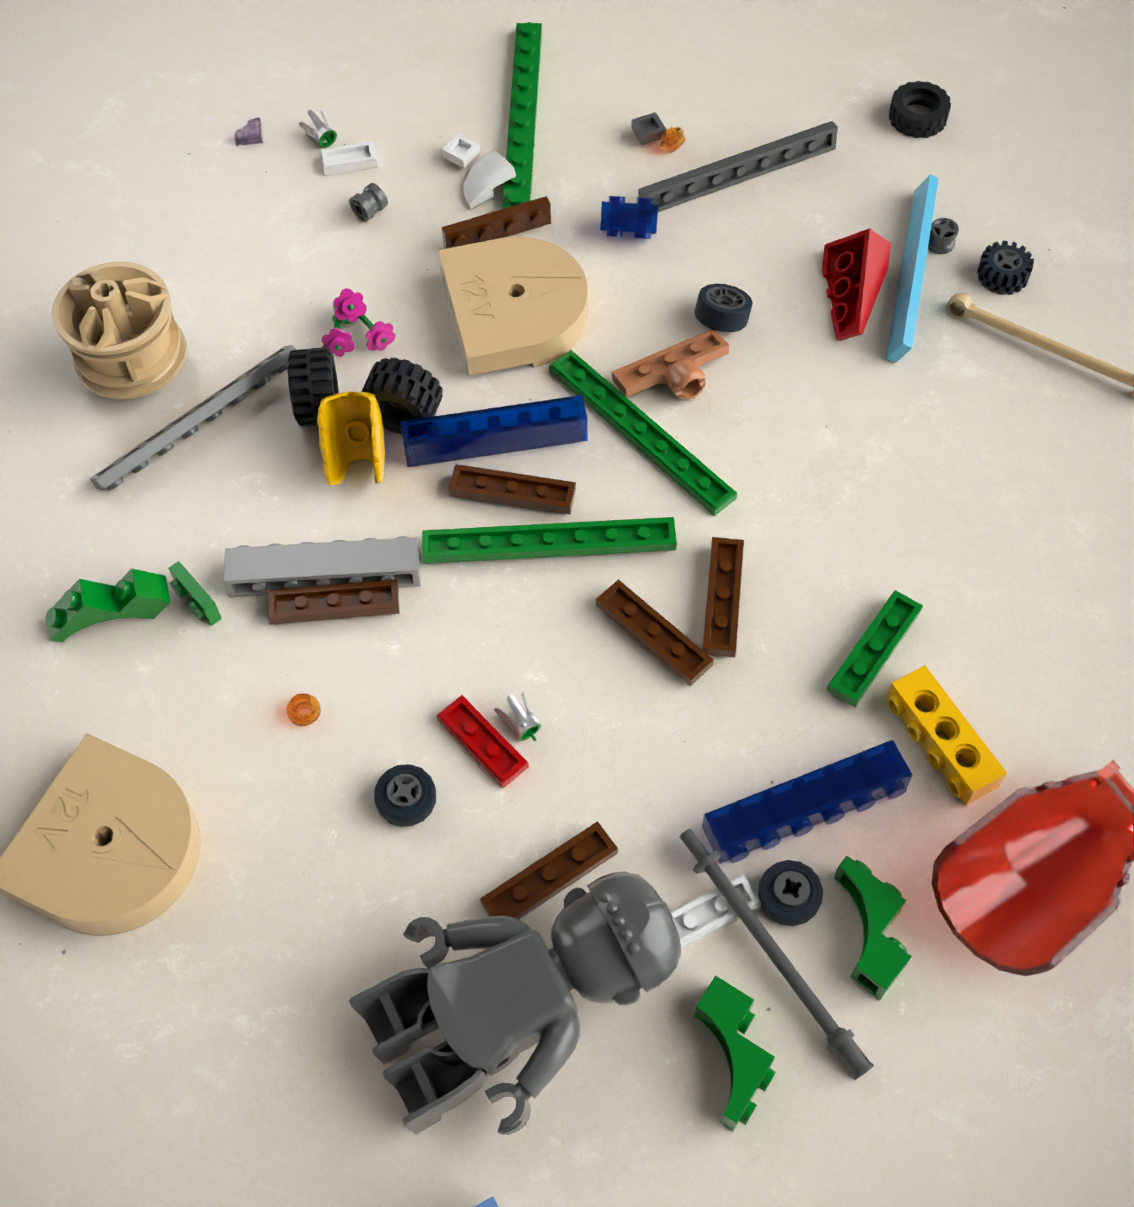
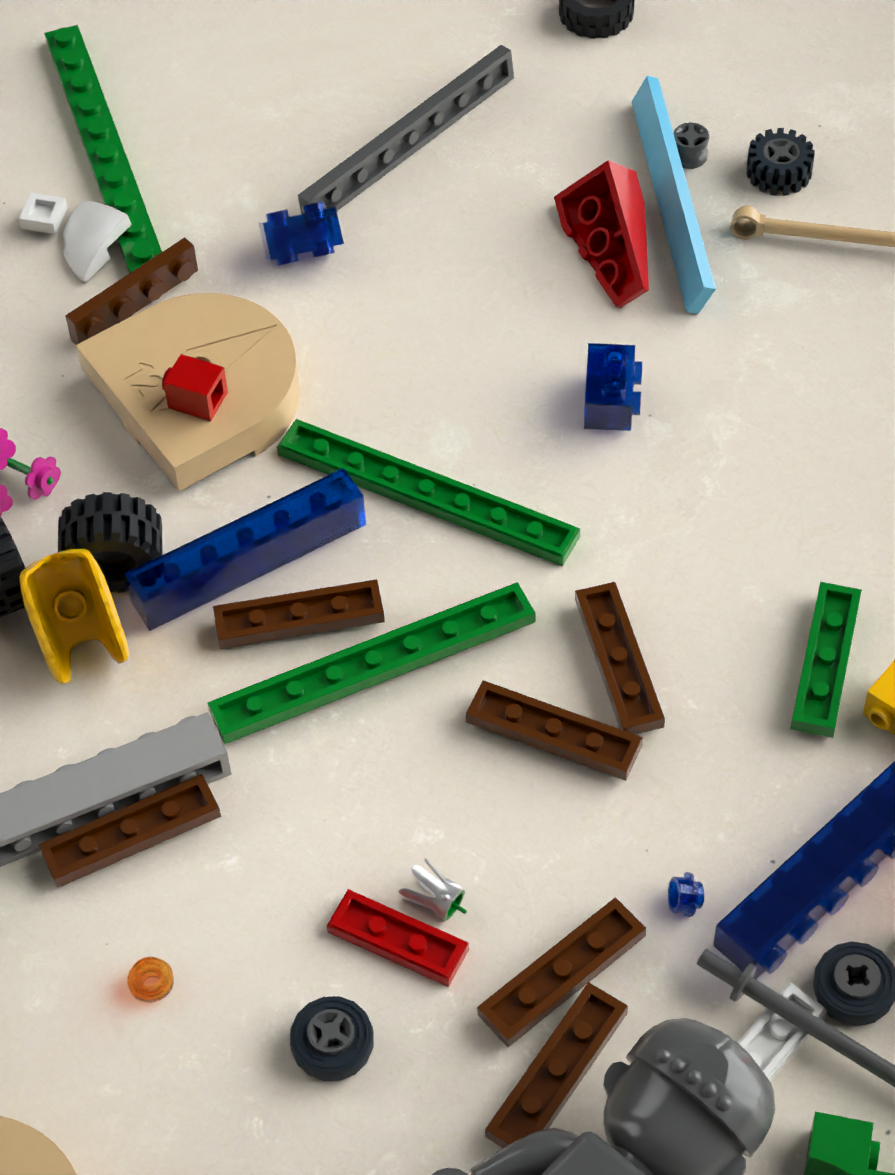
camera: 20 degrees left, 5 degrees down
nougat plate [612,329,729,400] -> none
dark grey plate [631,112,667,145] -> none
clear orange plate [660,127,686,153] -> none
black wheel [694,283,753,332] -> none
none -> red brick [162,354,228,421]
none -> reddish brown plate [477,897,646,1047]
none -> clear blue brick [584,343,643,431]
none -> clear blue plate [668,872,704,917]

